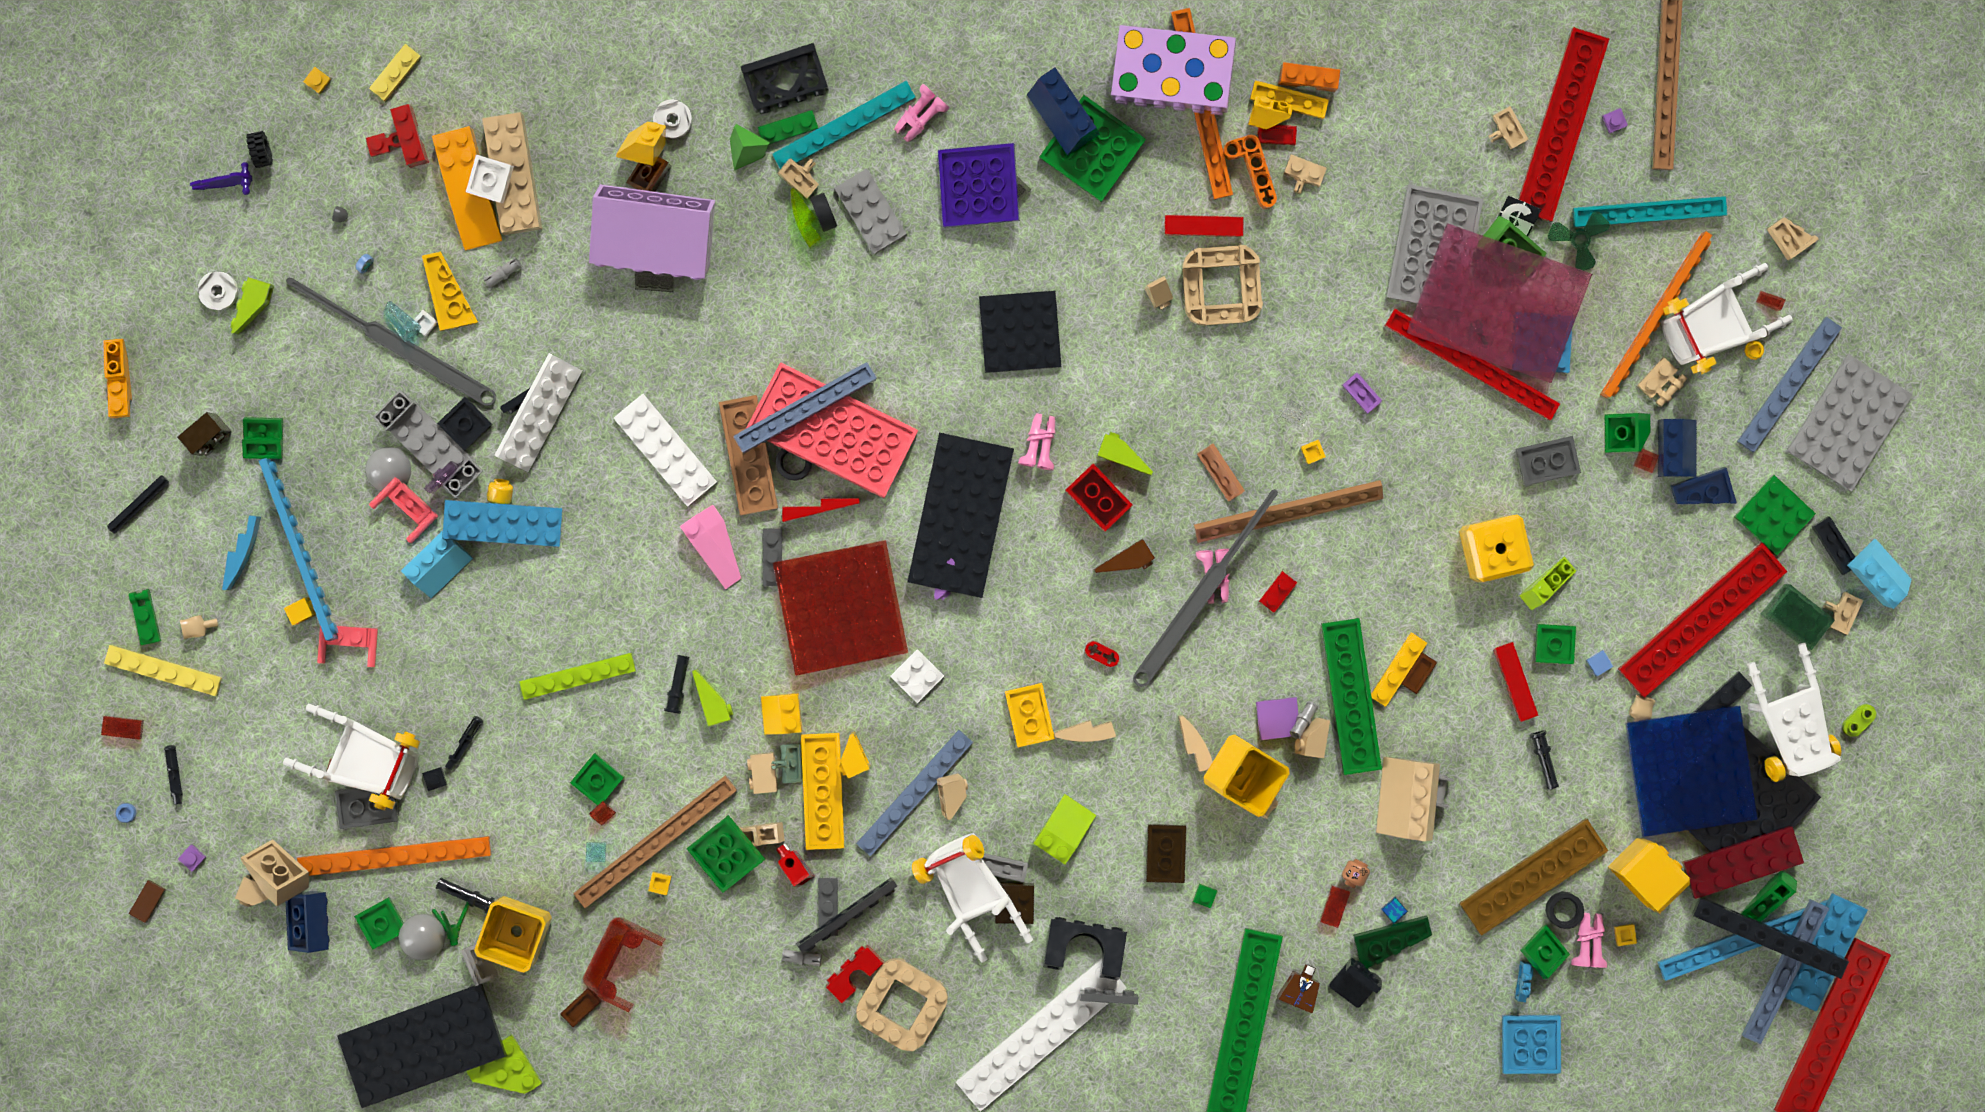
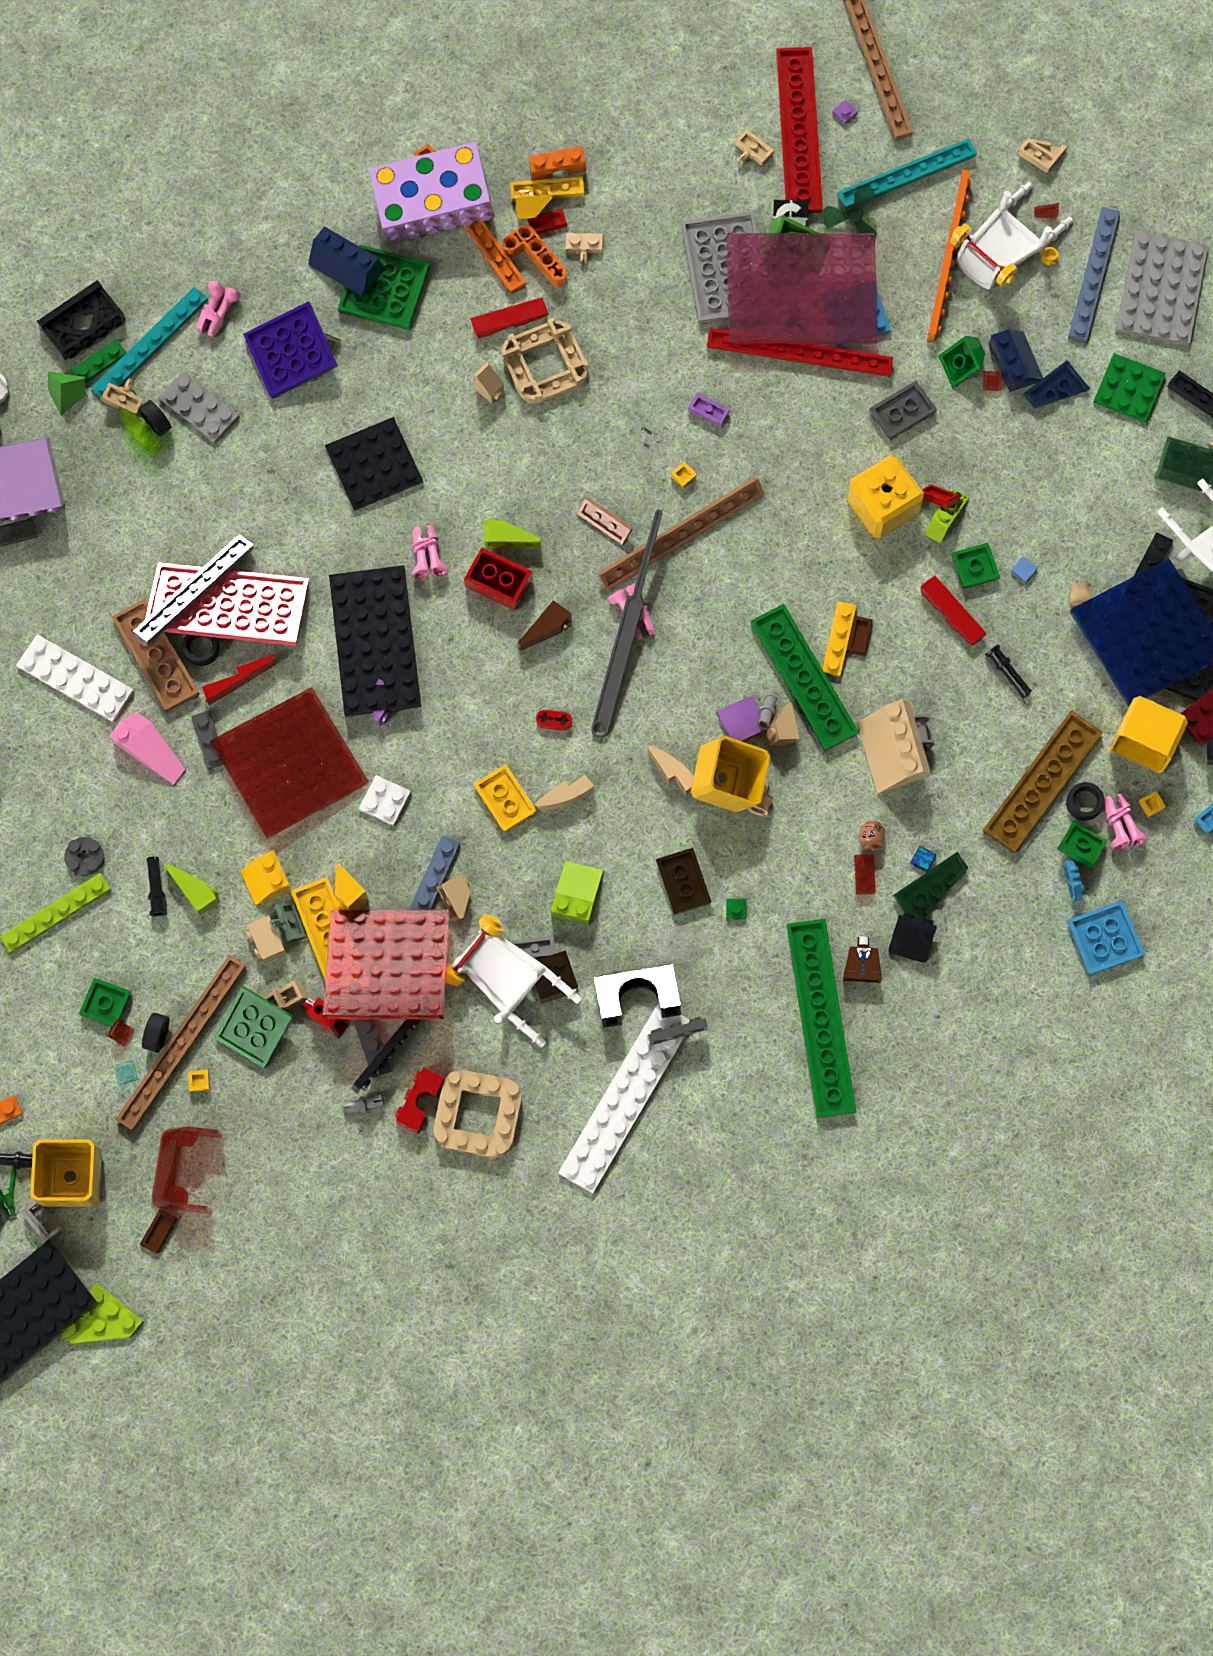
camera: 25 degrees left, 15 degrees down
red plate [1259,571,1297,613] -> none
red plate [1618,543,1788,698] -> none
tan plate [1637,357,1687,407] -> none
none -> dark grey plate [64,837,104,876]
none -> black tyre [142,1012,170,1053]
none -> clear red plate [323,910,450,1019]
none -> red tile [922,484,960,509]

